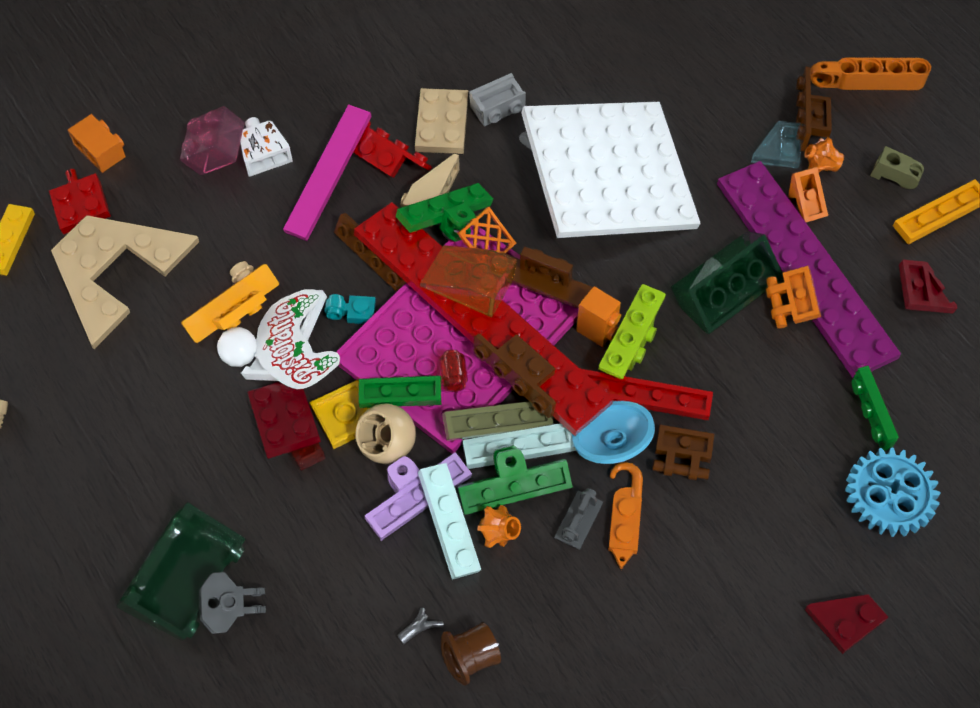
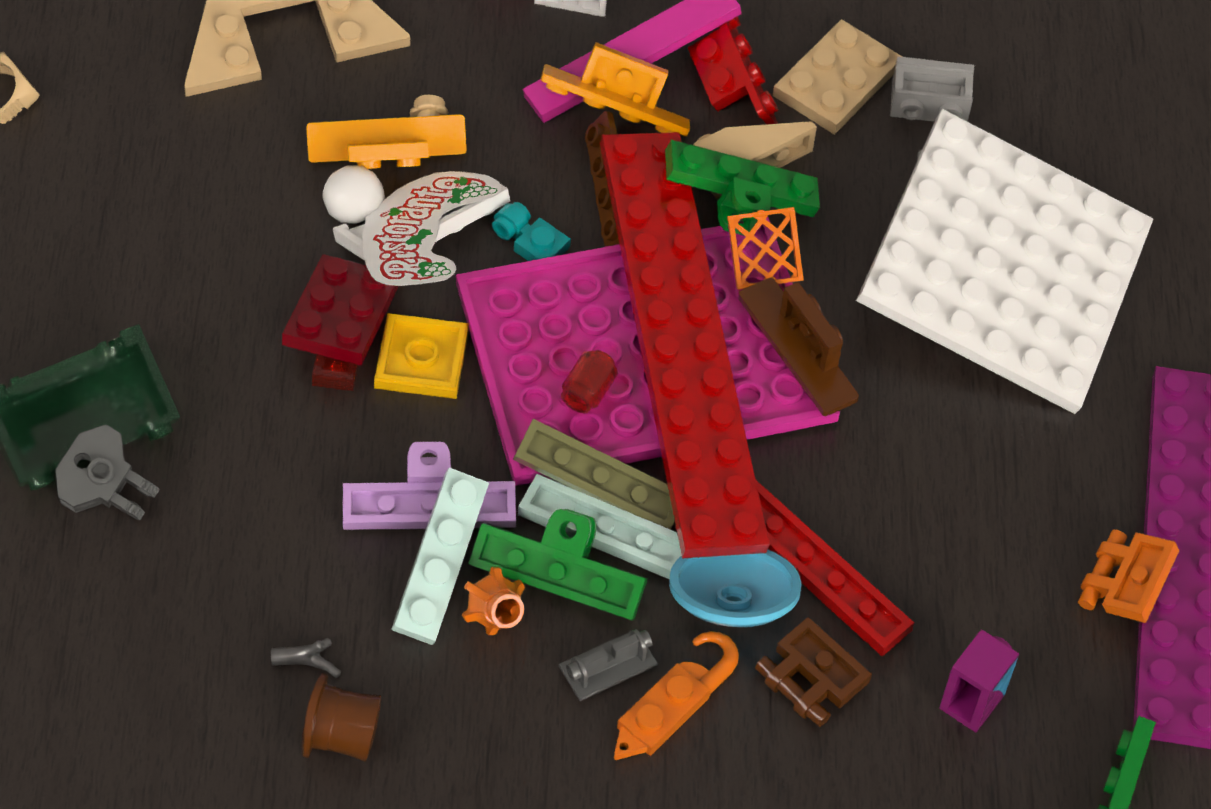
camera: 30 degrees right, 5 degrees down
tan wheel [355,403,416,464] -> none
green plate [359,376,442,408] -> none
clear orange slope [420,245,517,317] -> none
reddish brown bracket [473,333,556,418] -> none
orange brick [576,286,621,347] -> none
lime bracket [599,284,666,379] -> none
clear green slope [671,232,784,334] -> none
none -> light orange bracket [541,42,690,136]
none -> magenta brick [939,629,1019,733]

